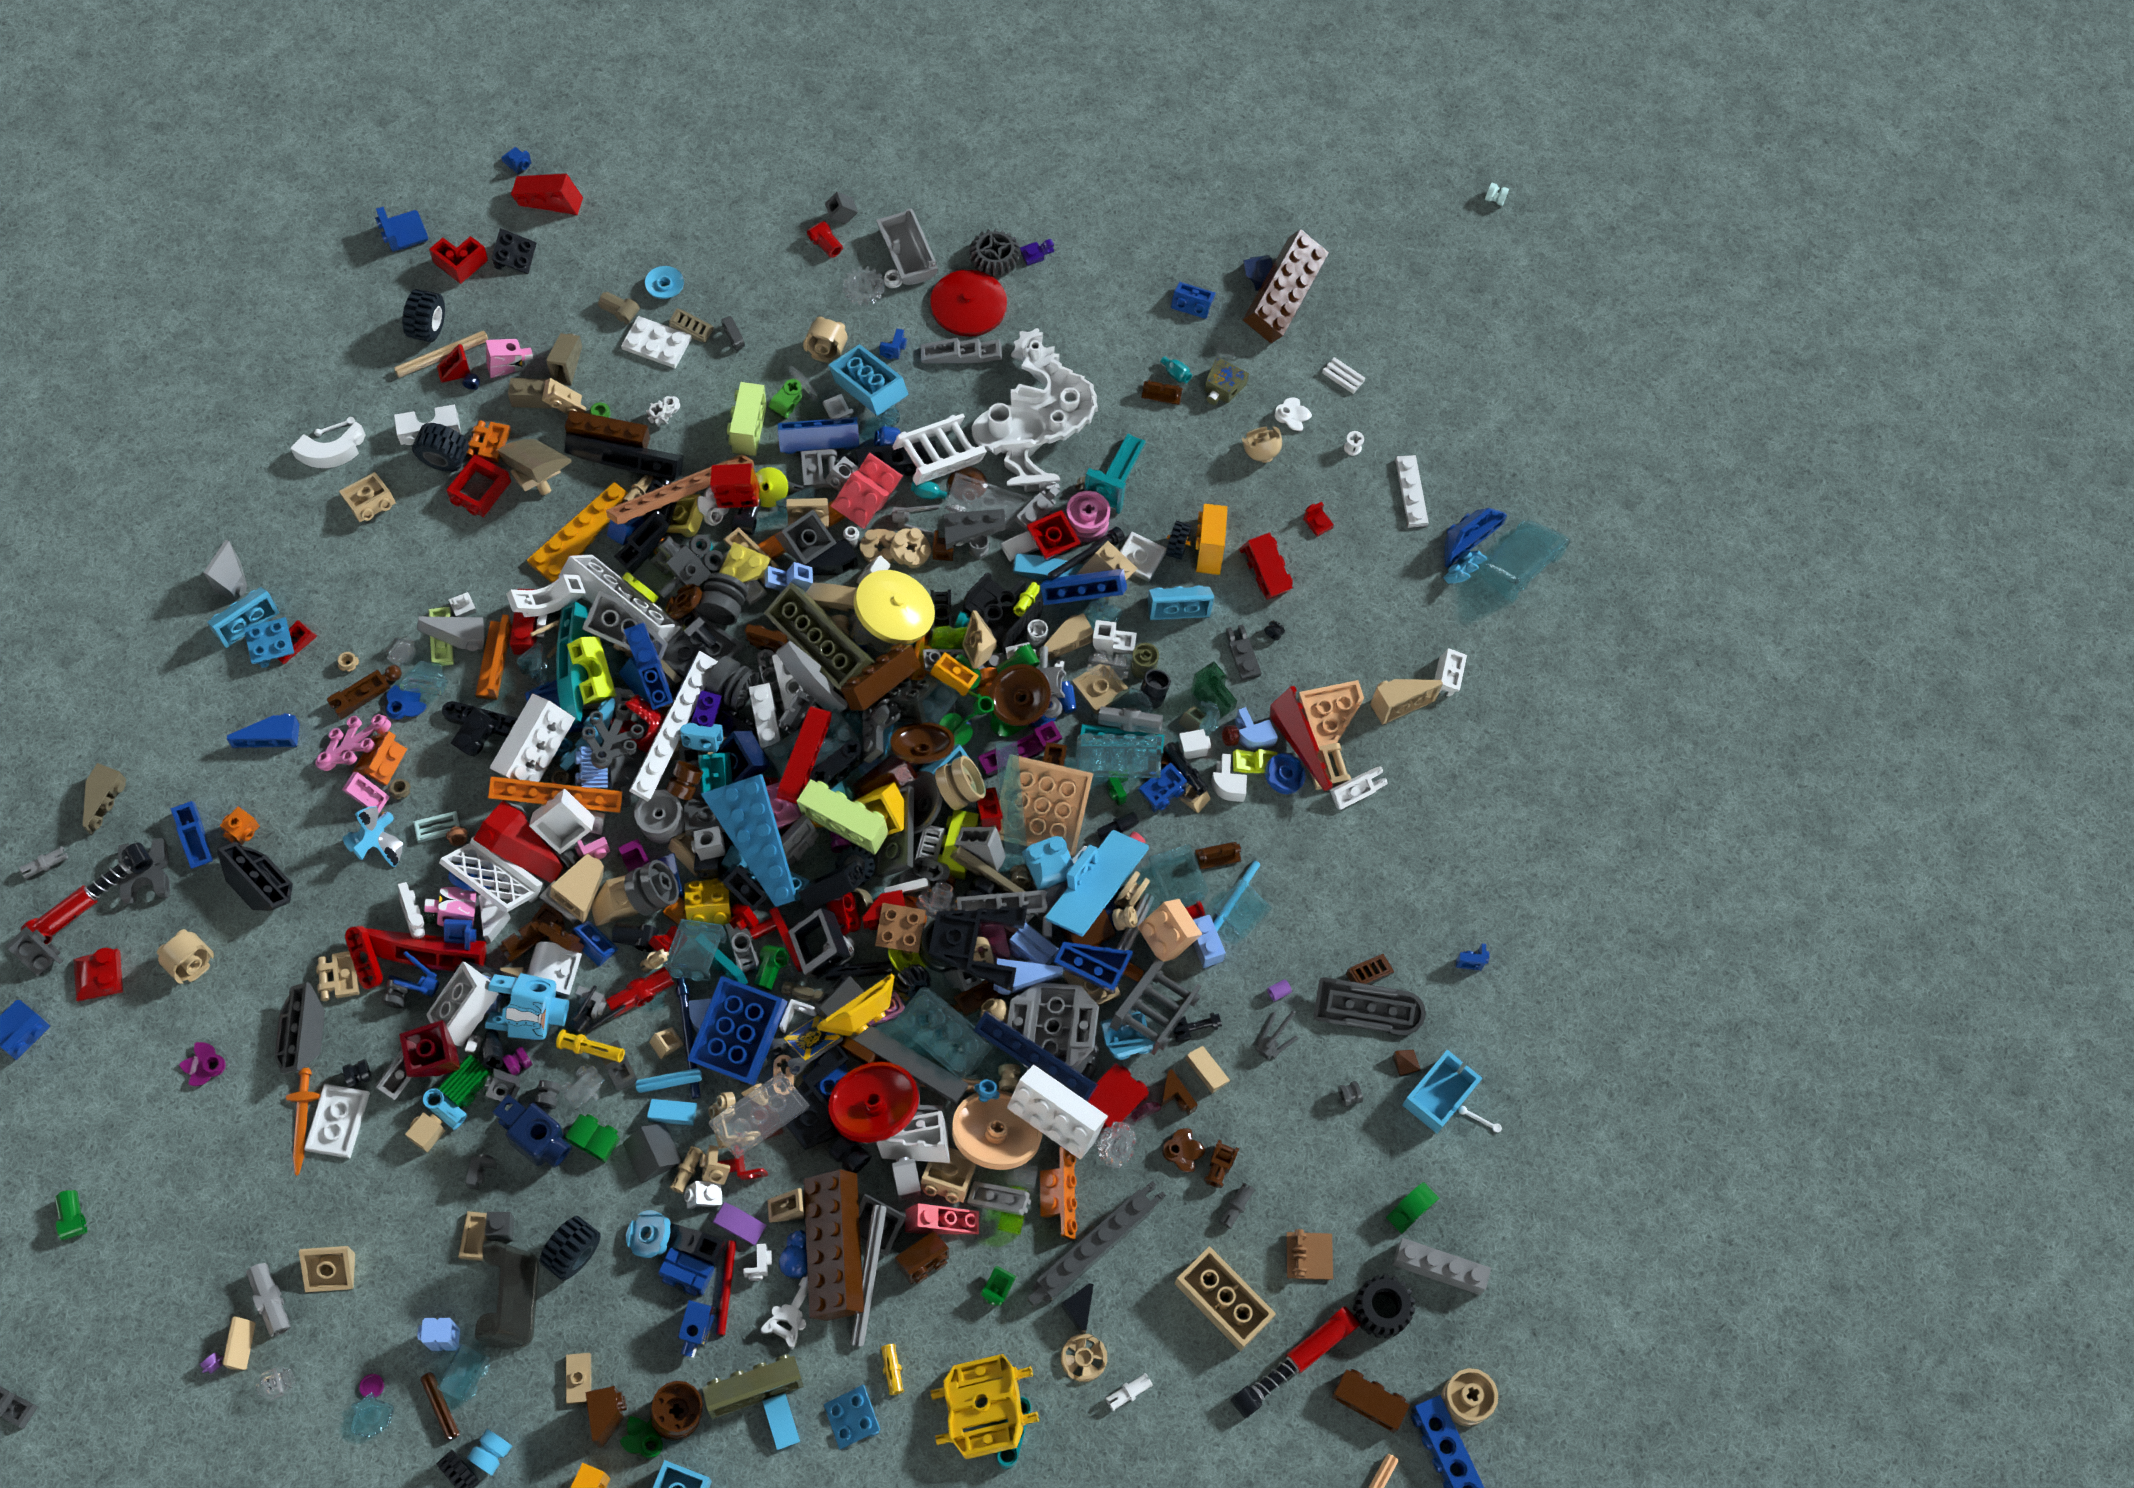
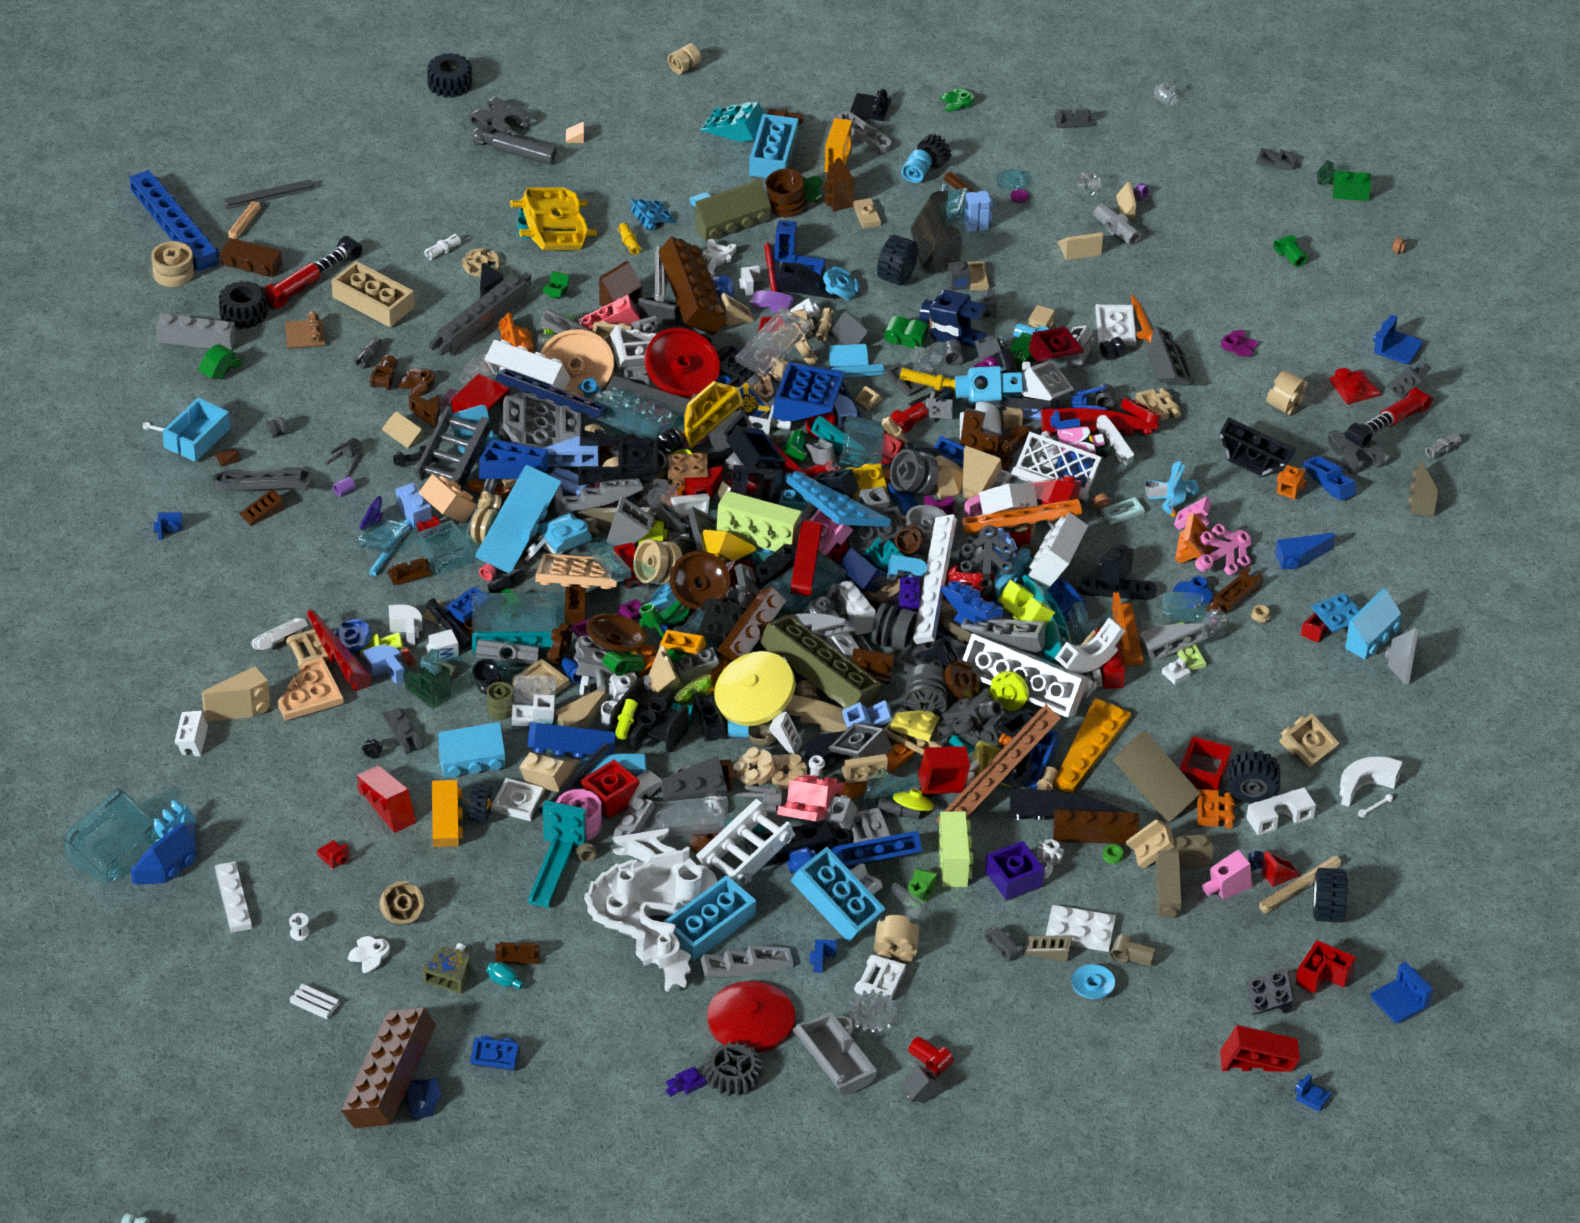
camera: 175 degrees right, 20 degrees down
dark tan plate [389,779,411,799] -> none
none -> dark purple dish [360,496,383,531]
none -> reddish brown plate [547,623,572,665]
none -> medium azure brick [664,875,756,962]
none -> white plate [854,955,906,1001]
none -> dark purple brick [985,841,1044,900]

